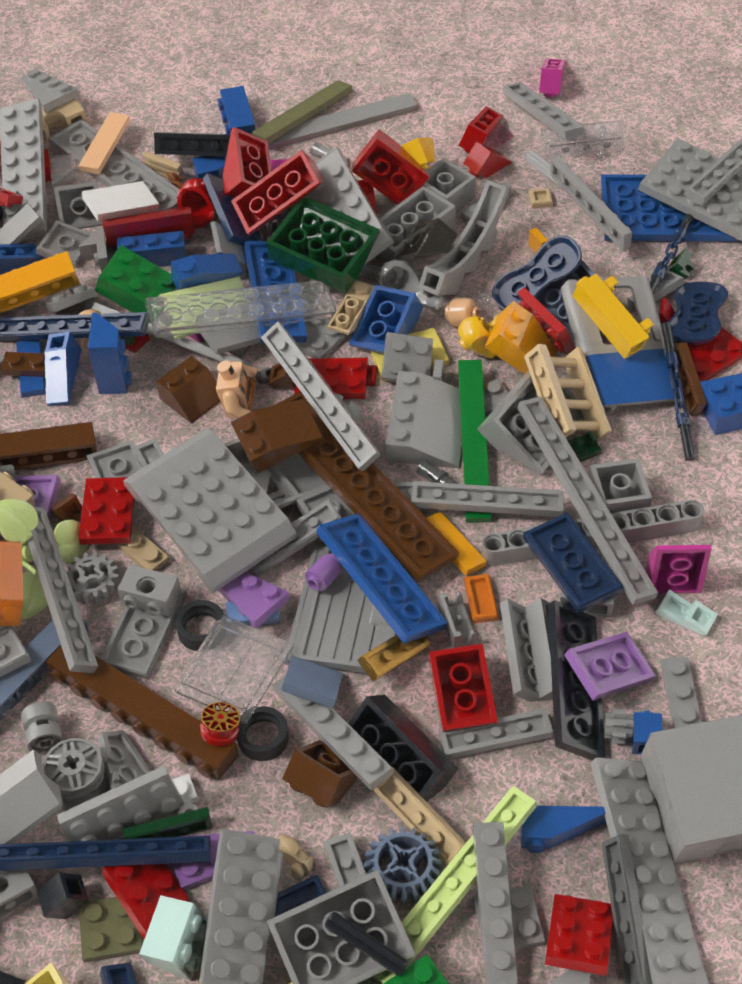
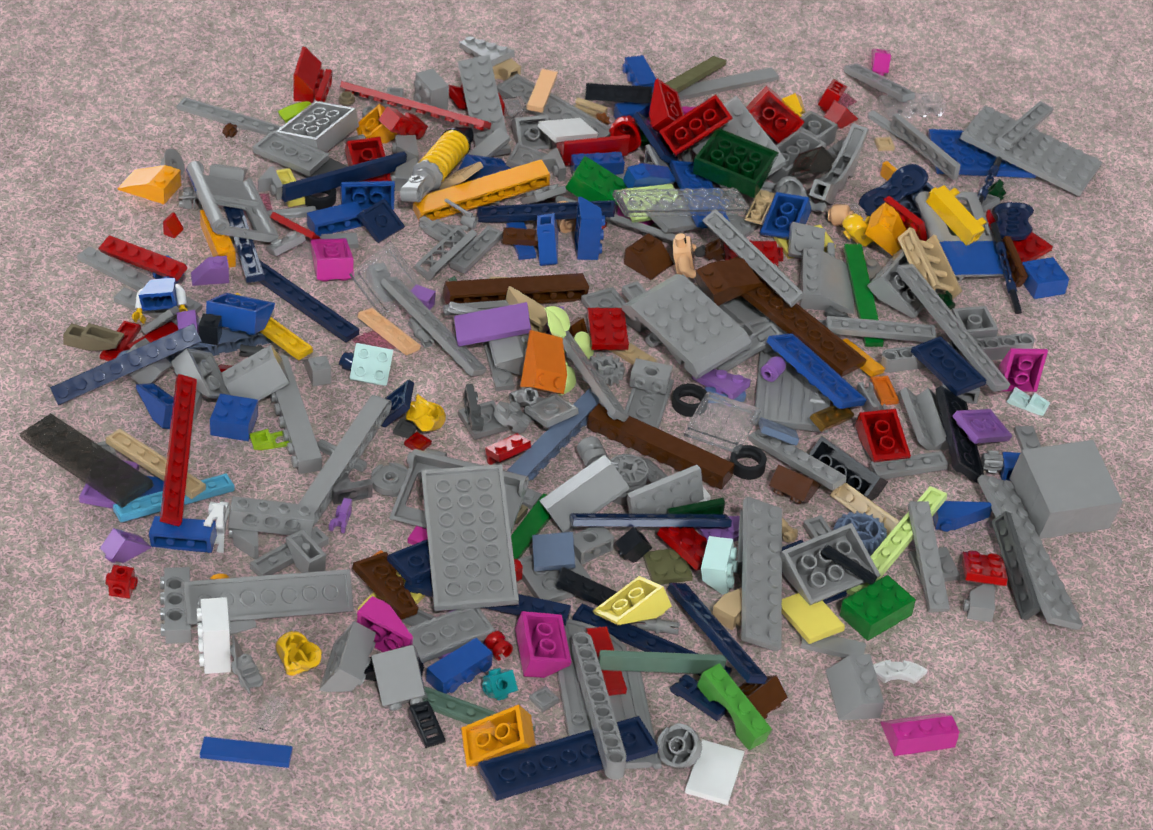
camera: 10 degrees left, 10 degrees down
red wheel [200,702,240,746] -> none

